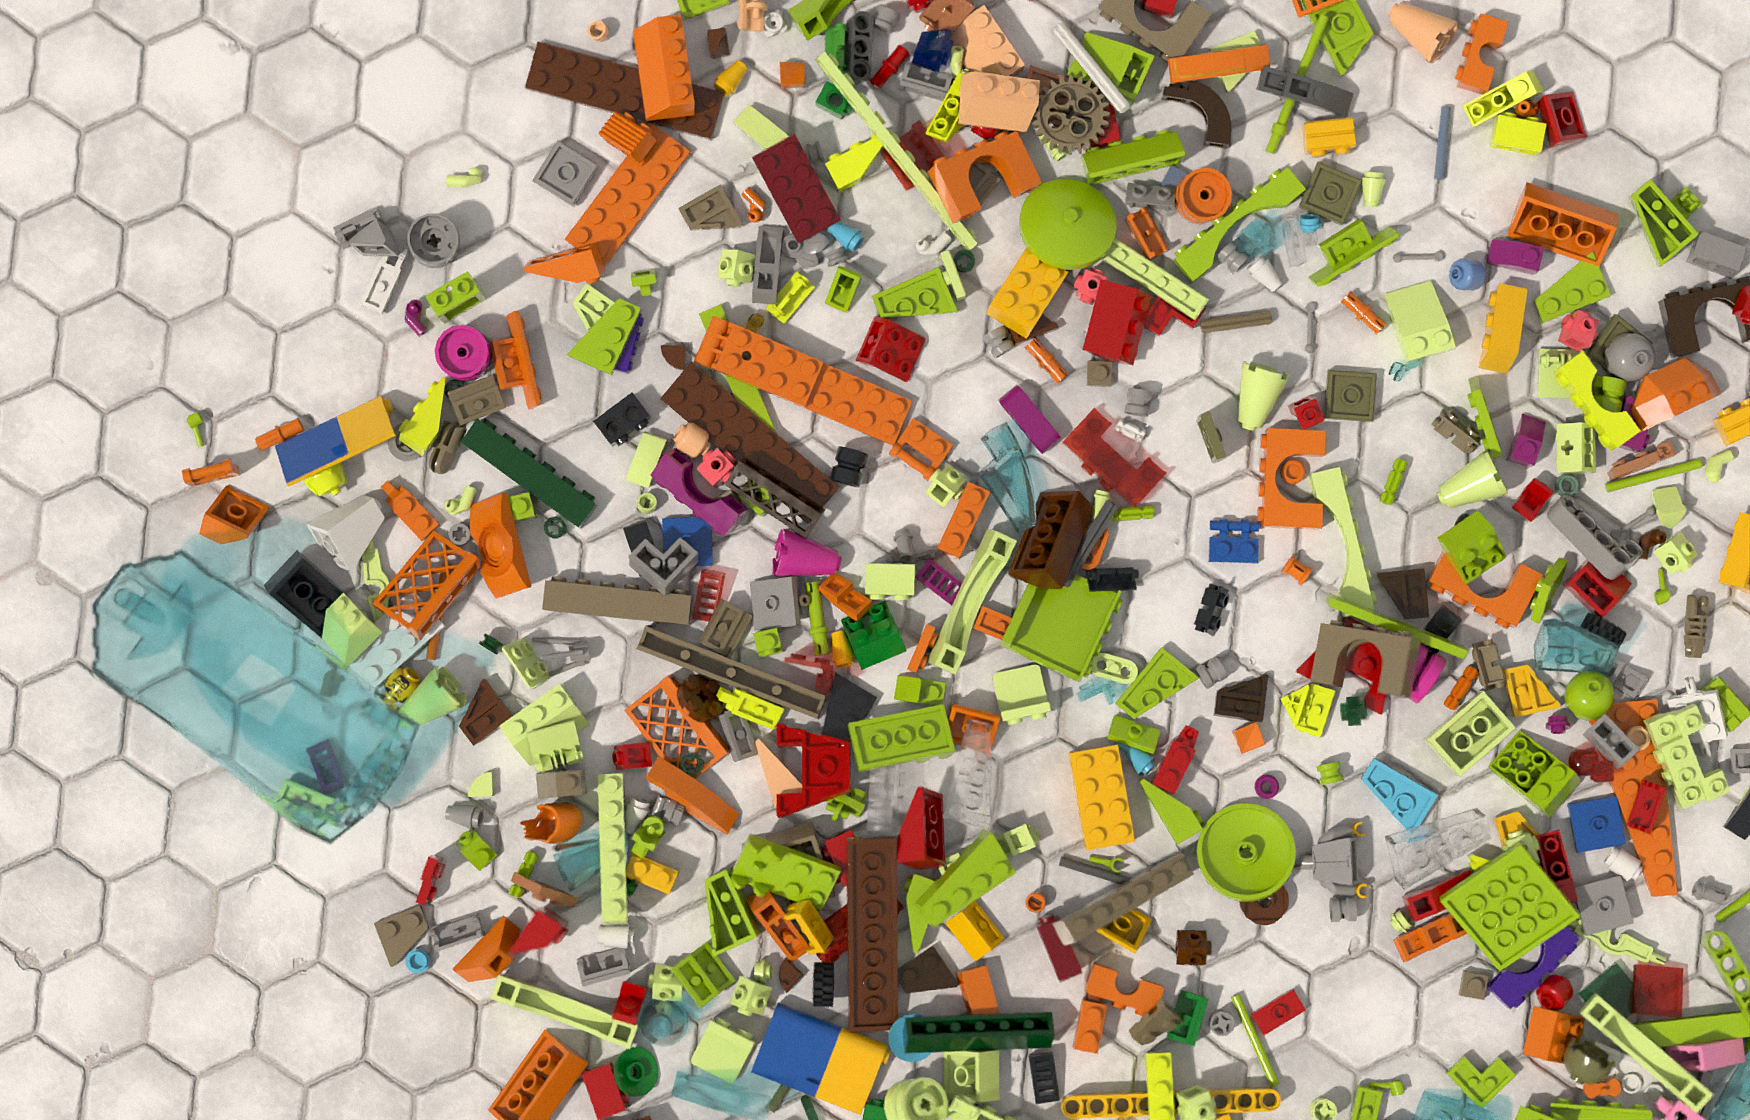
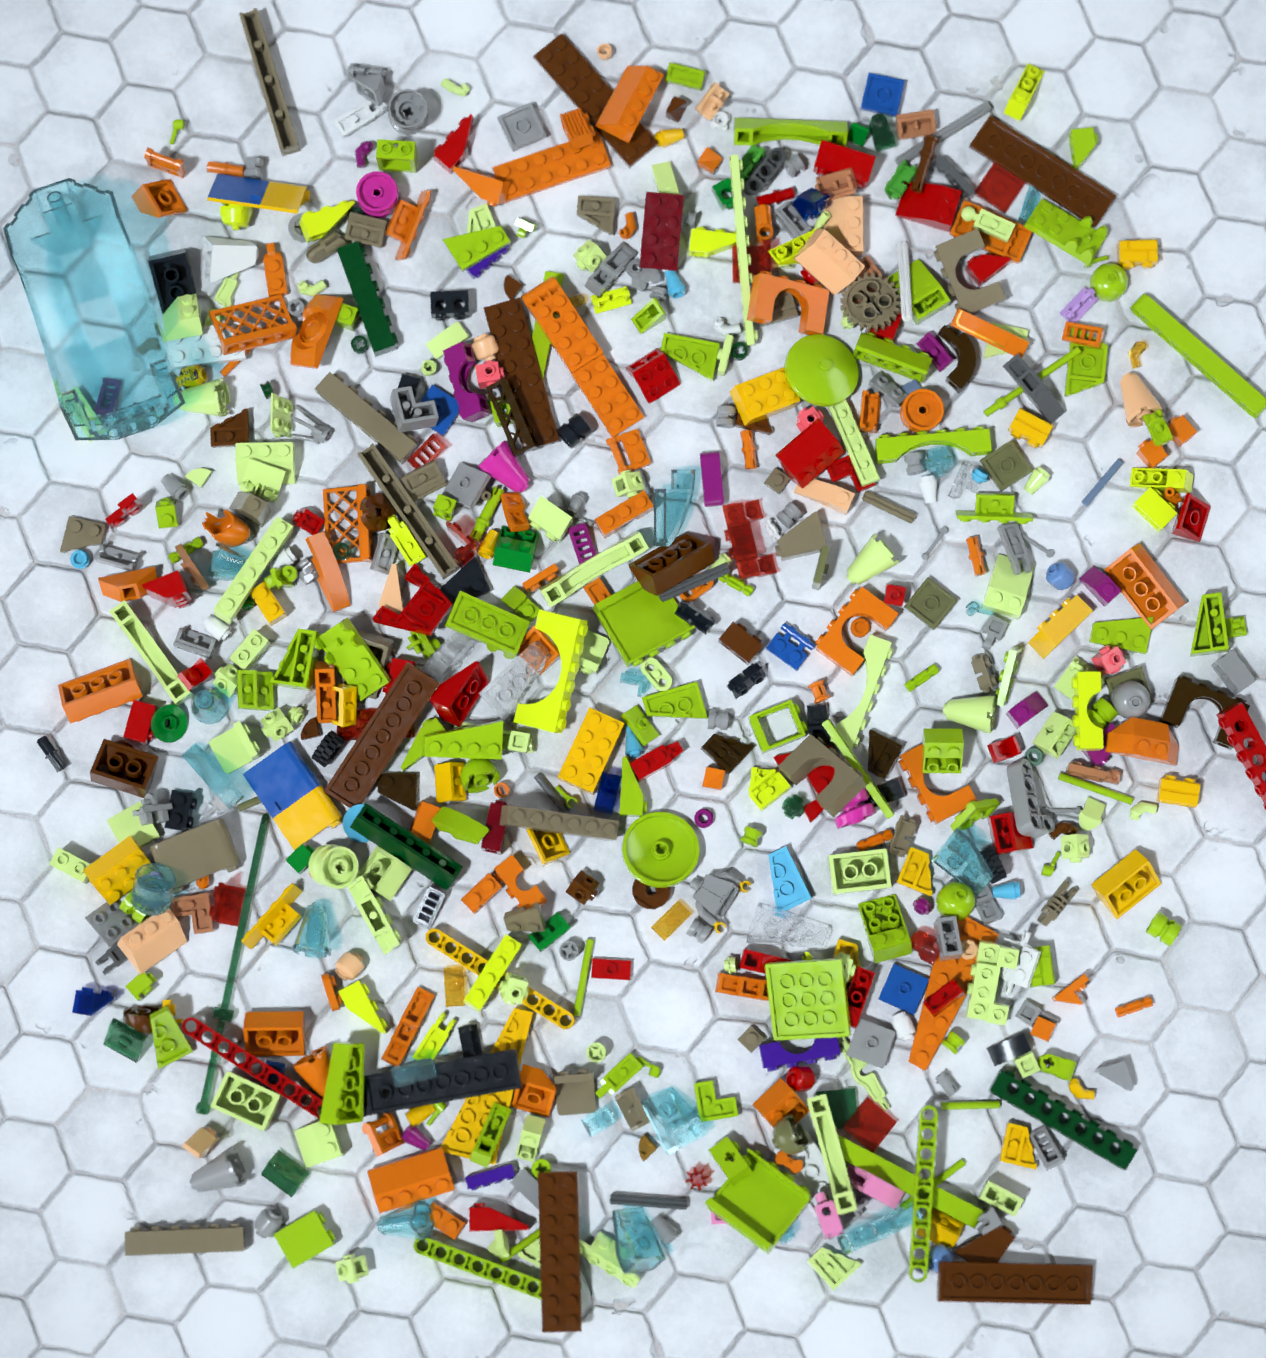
camera: 30 degrees right, 5 degrees down
none -> yellowish green brick [229,629,271,670]
none -> dark tan tile [239,8,300,156]
none -> light grey wheel [243,157,264,180]
none -> lime slope [431,806,489,844]
none -> red slope [433,114,473,174]
none -> lime cylinder [460,758,500,794]
none -> neon yellow arch [514,610,588,733]
none -> clear blue slope [594,772,621,816]
none -> clear yellow plate [651,900,692,941]
none -> reddish brown brick [718,622,763,666]
none -> lime window [748,699,808,754]
none -> orange piece [754,204,773,245]
none -> dark tan slope [775,511,827,561]
none -> light nougat slope [794,479,855,515]
none -> black slope [806,704,829,744]
none -> magenta slope [916,330,957,372]
none -> lime wheel [941,1031,966,1055]
none -> light grey plate [981,614,1009,651]
none -> medium azure cone [992,881,1021,900]
none -> light grey hinge [997,522,1032,575]
none -> lime hips [1142,409,1173,446]

